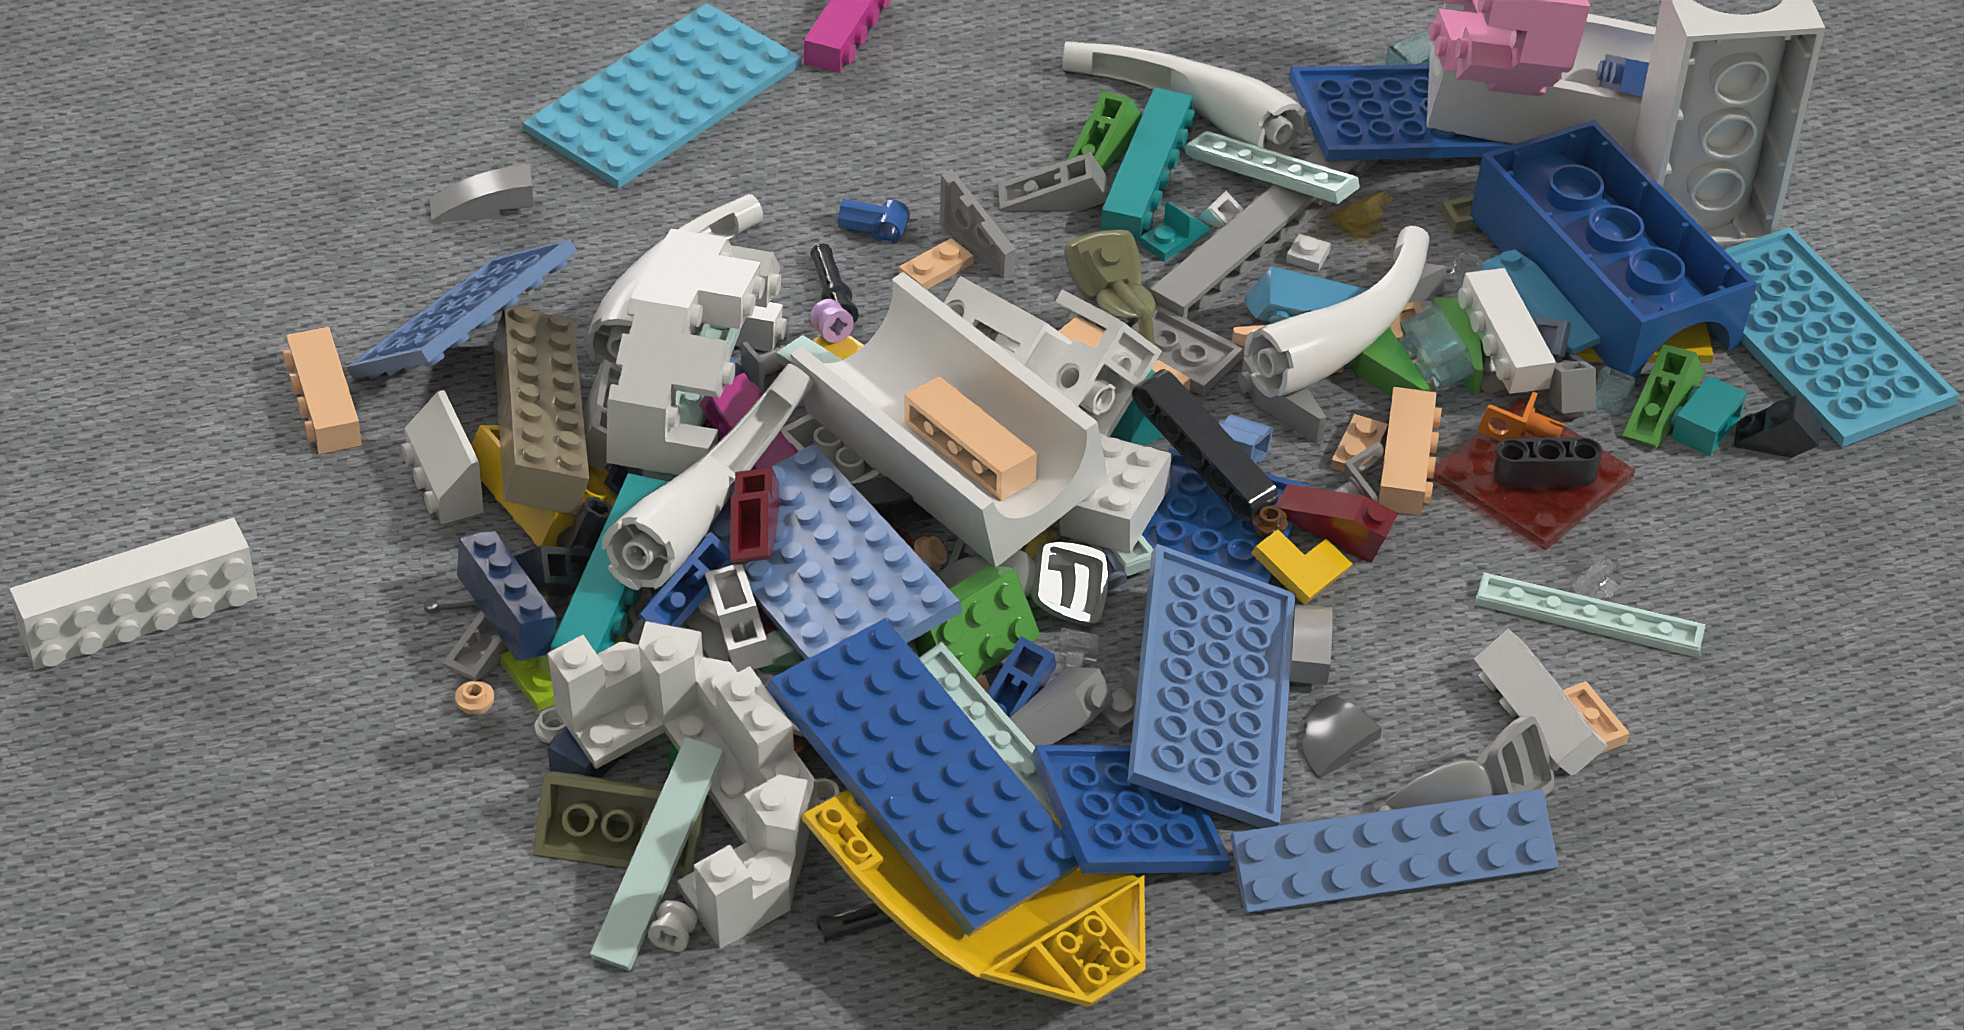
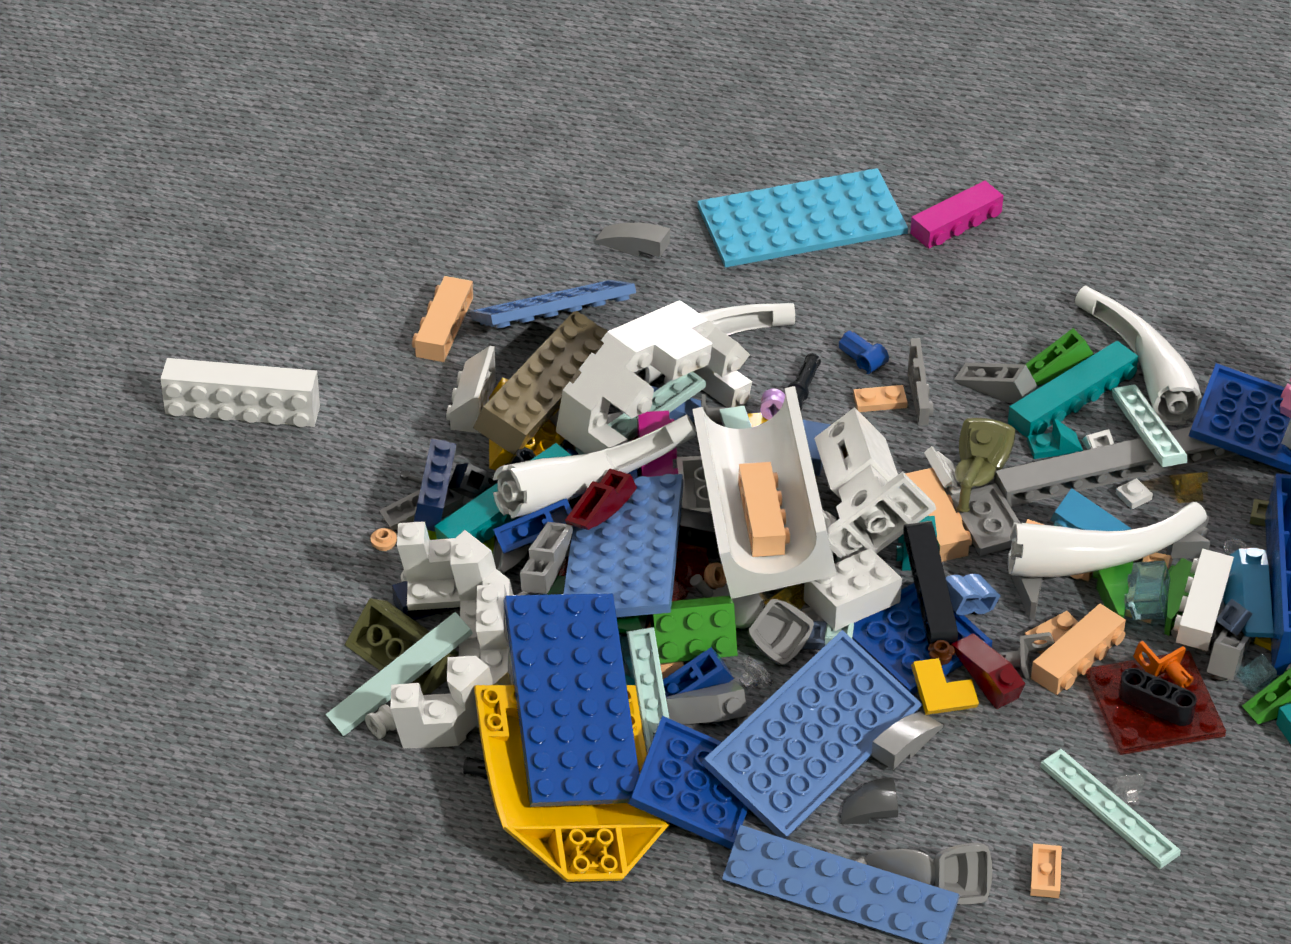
camera: 35 degrees right, 0 degrees up
white brick [1474,629,1608,776] -> none

